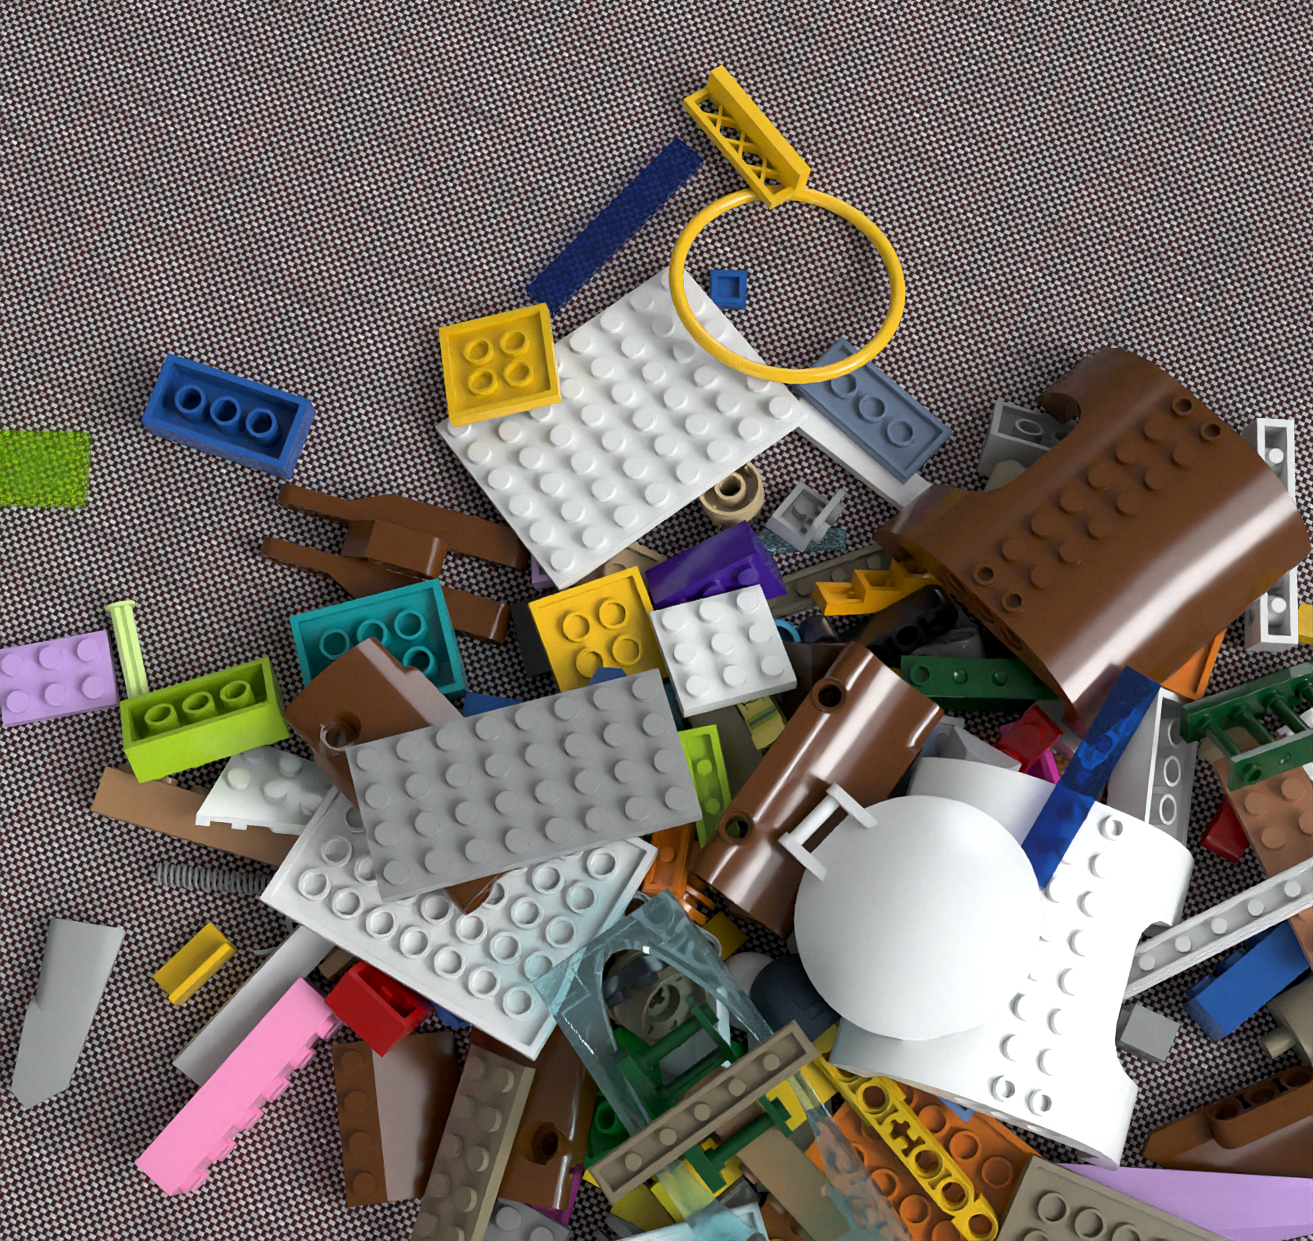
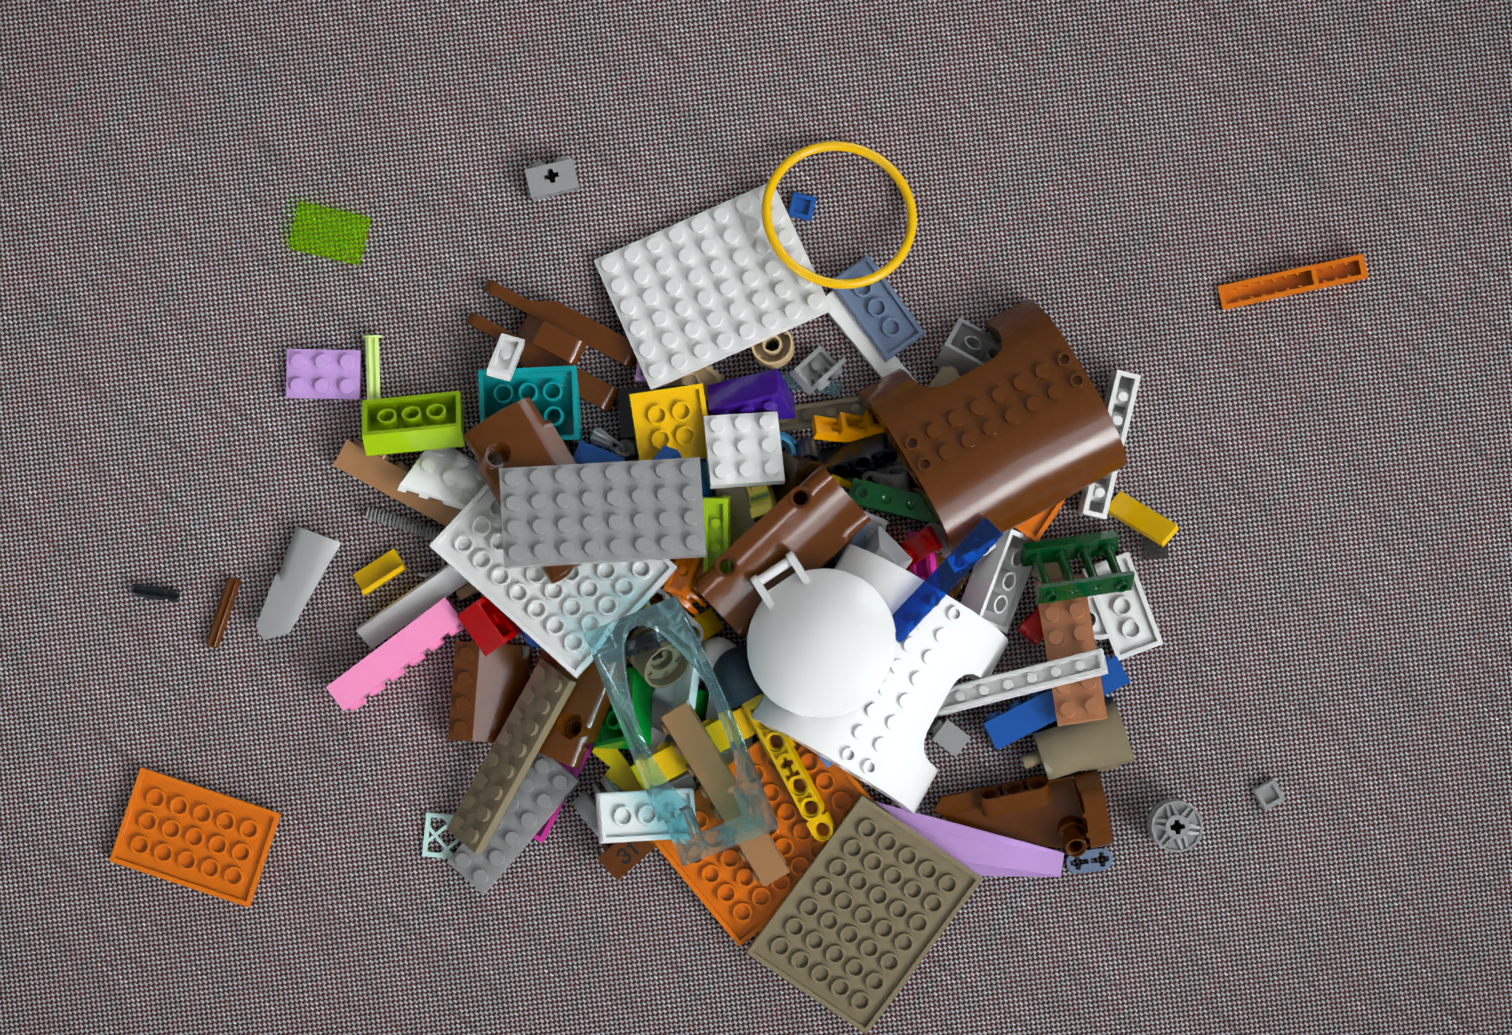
camera: 15 degrees right, 10 degrees up
blue brick [141,353,316,480] -> none
yellow plate [438,302,562,428] -> none
clear blue tile [526,137,704,317] -> none
dark tan tile [587,1020,820,1204] -> none
dark green fence [612,995,793,1194] -> none
yellow fence [682,65,811,210] -> none
none -> white plate [486,333,525,382]
none -> light grey brick [525,156,580,201]
none -> light grey piece [589,427,637,459]

